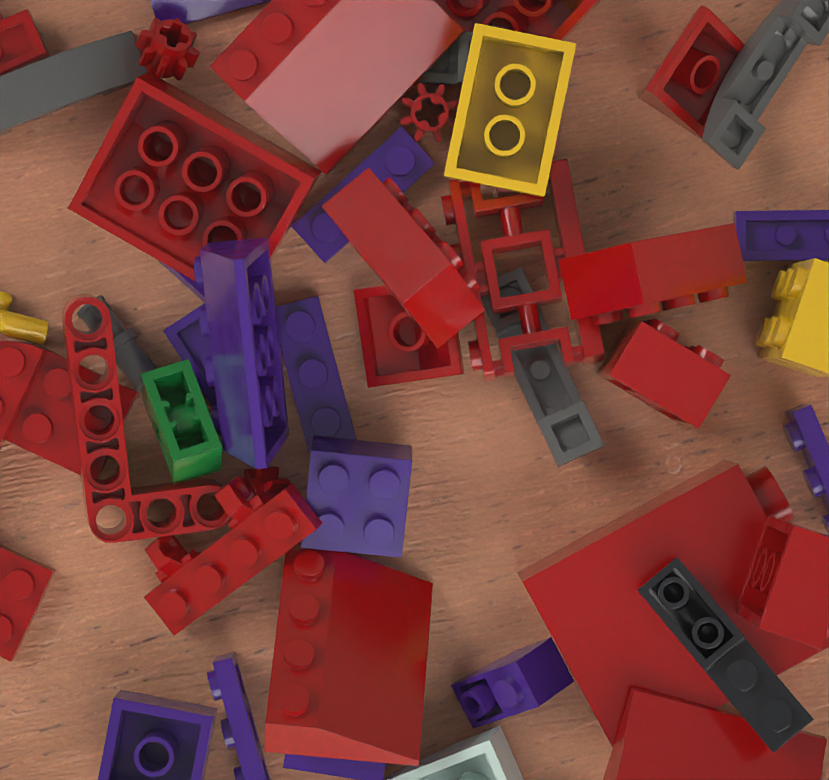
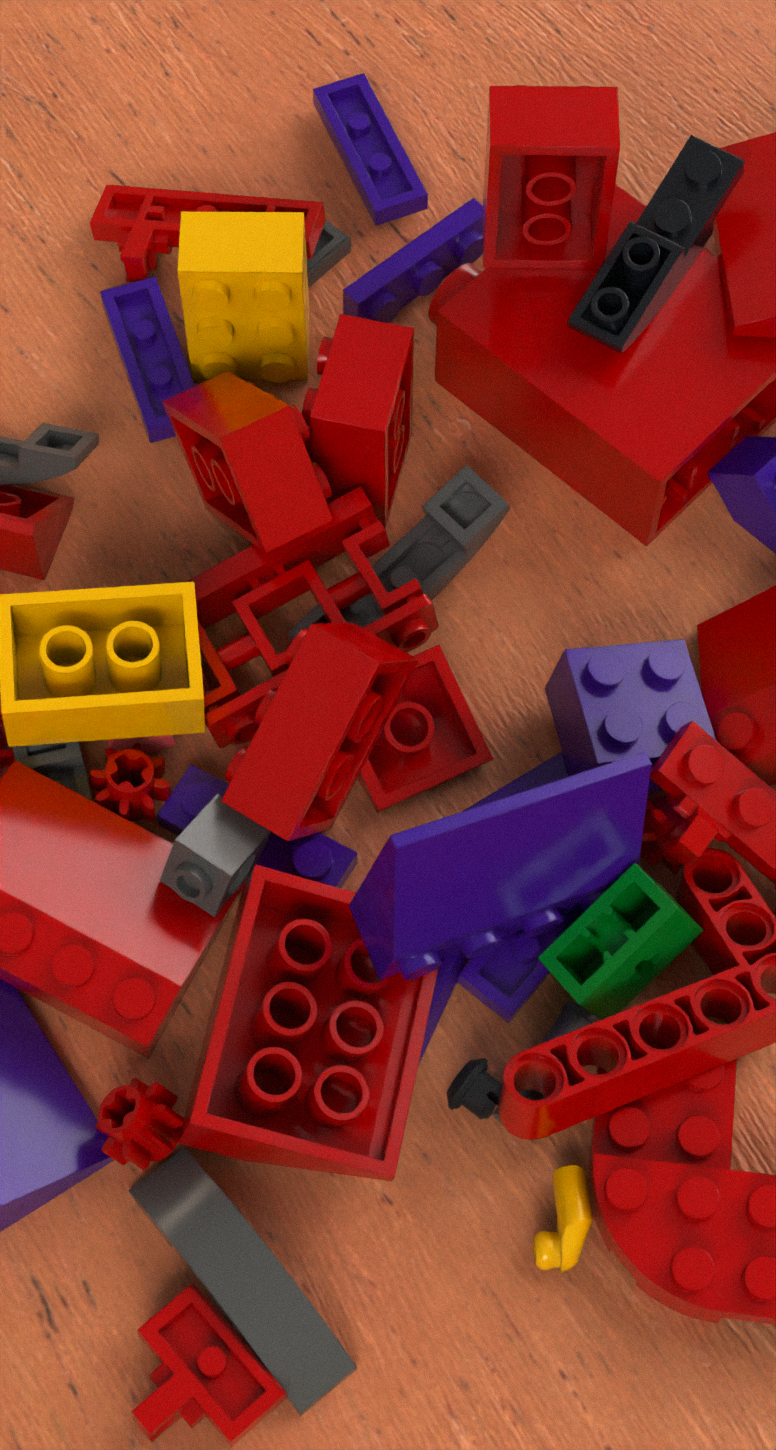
camera: 105 degrees left, 25 degrees down
none -> dark grey brick [160,793,271,917]
none -> black piece [447,1058,502,1119]

